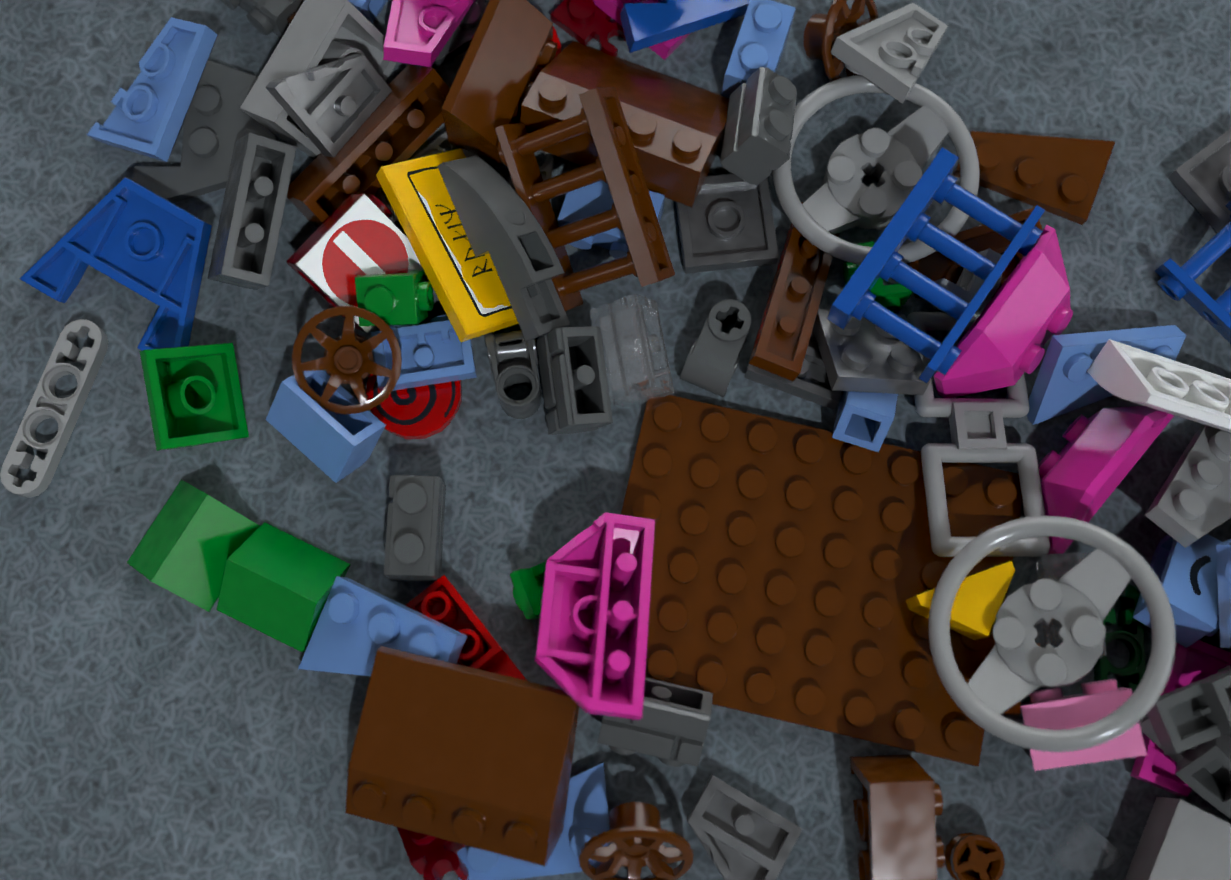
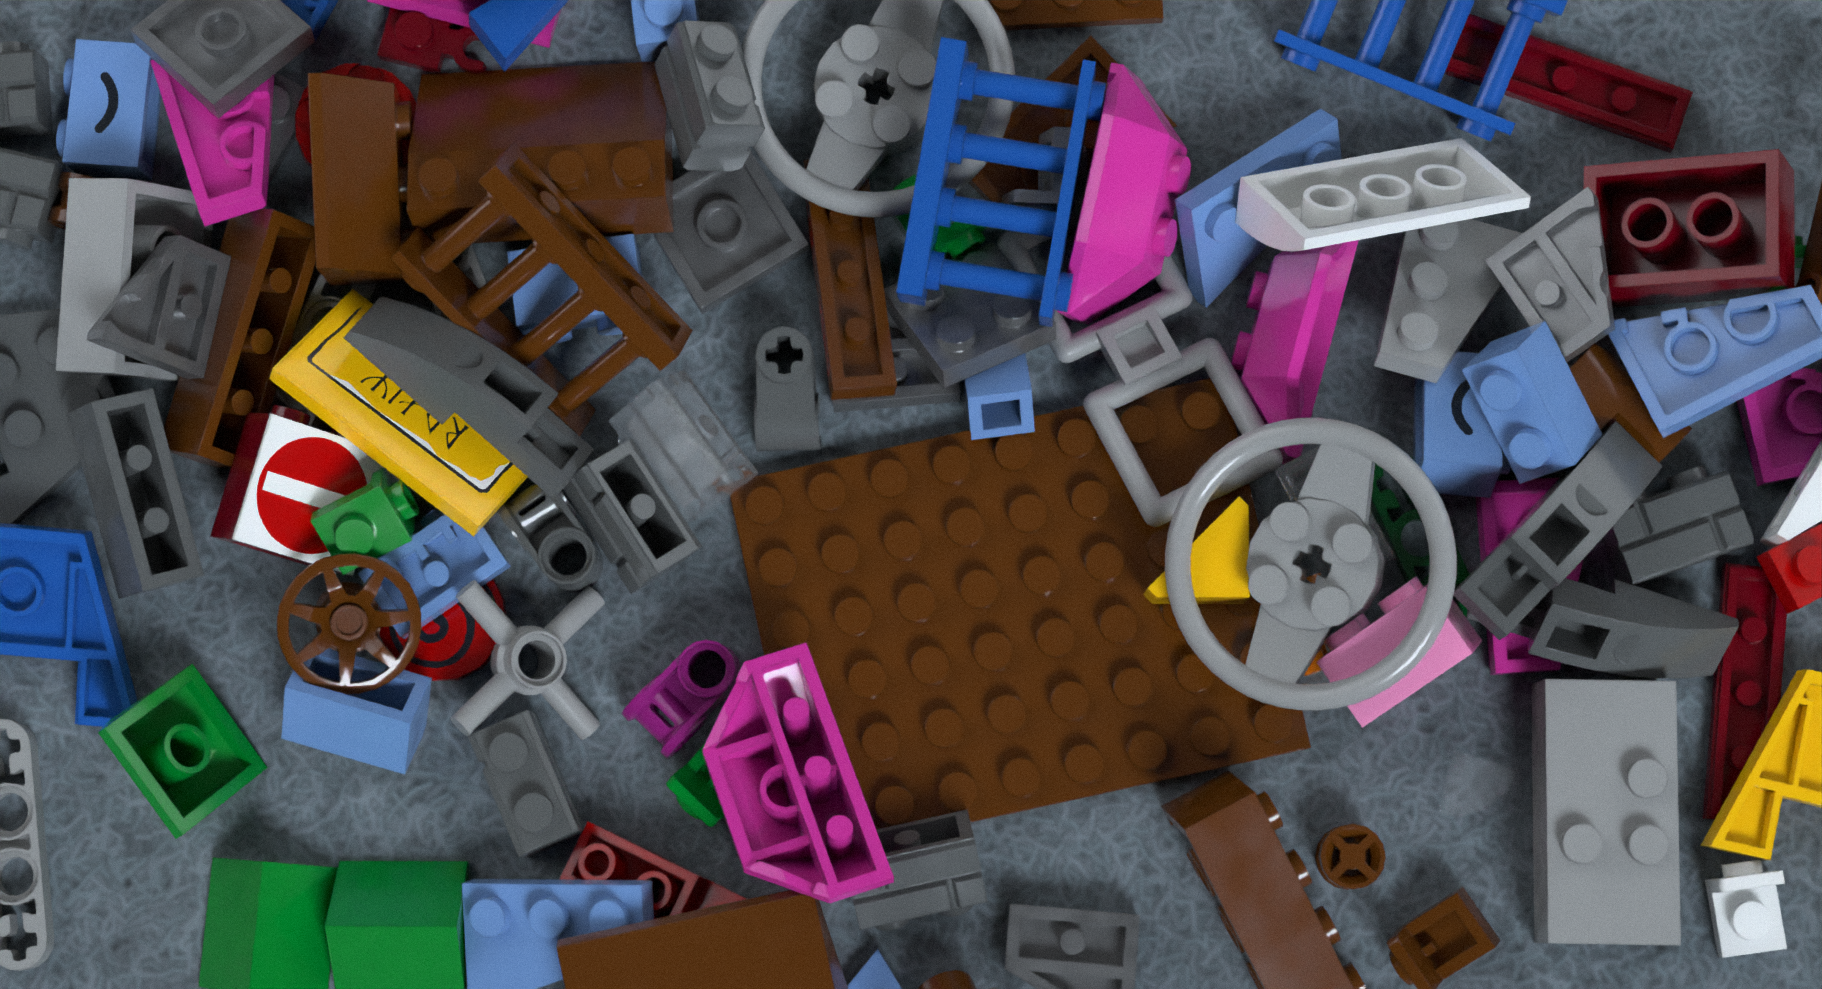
camera: 20 degrees left, 5 degrees up
none -> light grey bar [450,580,605,740]
none -> magenta piece [622,640,741,760]

